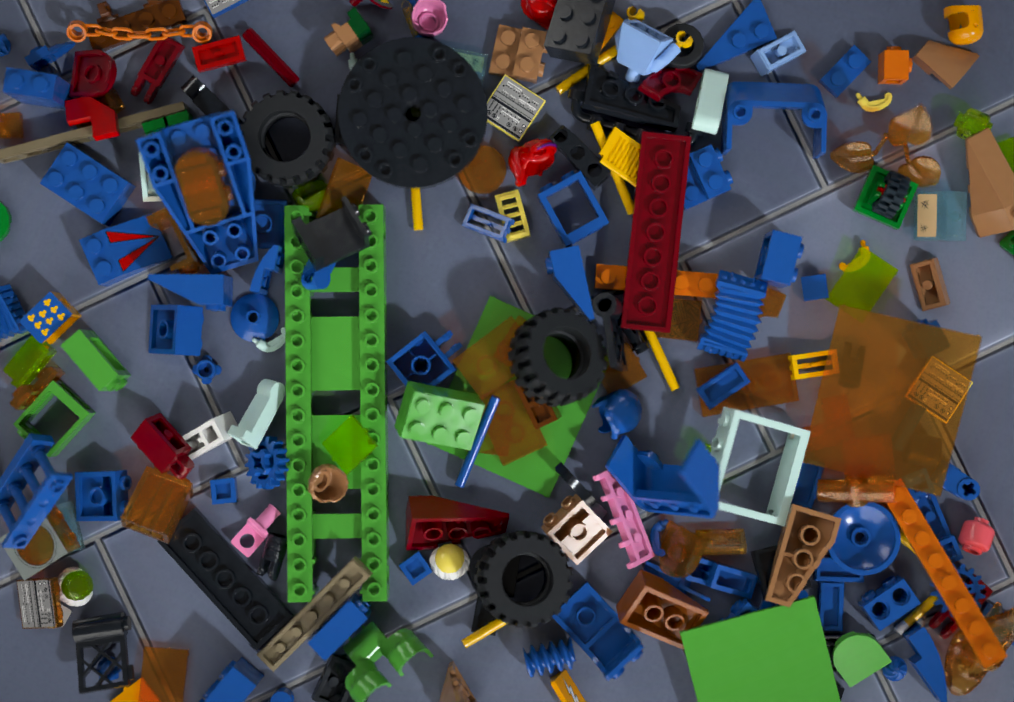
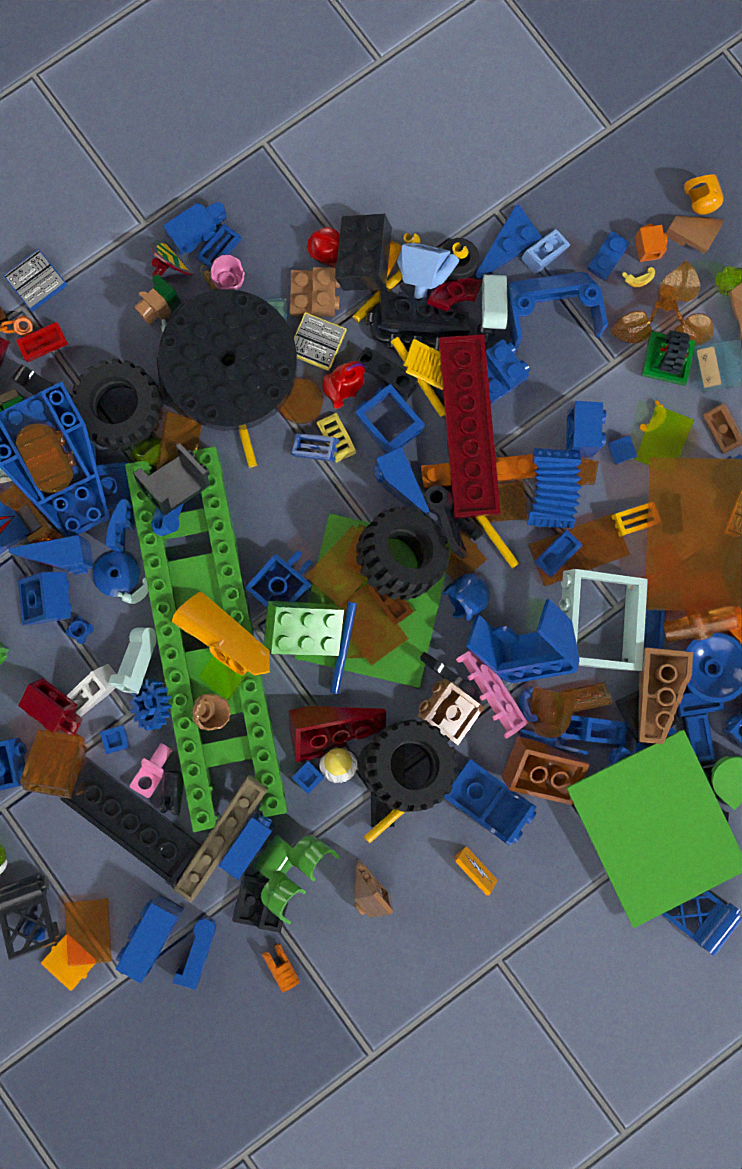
camera: 20 degrees left, 5 degrees down
dark red axle [242,28,300,87] -> none
blue piece [523,637,576,678] -> none
none -> light orange panel [172,592,270,676]

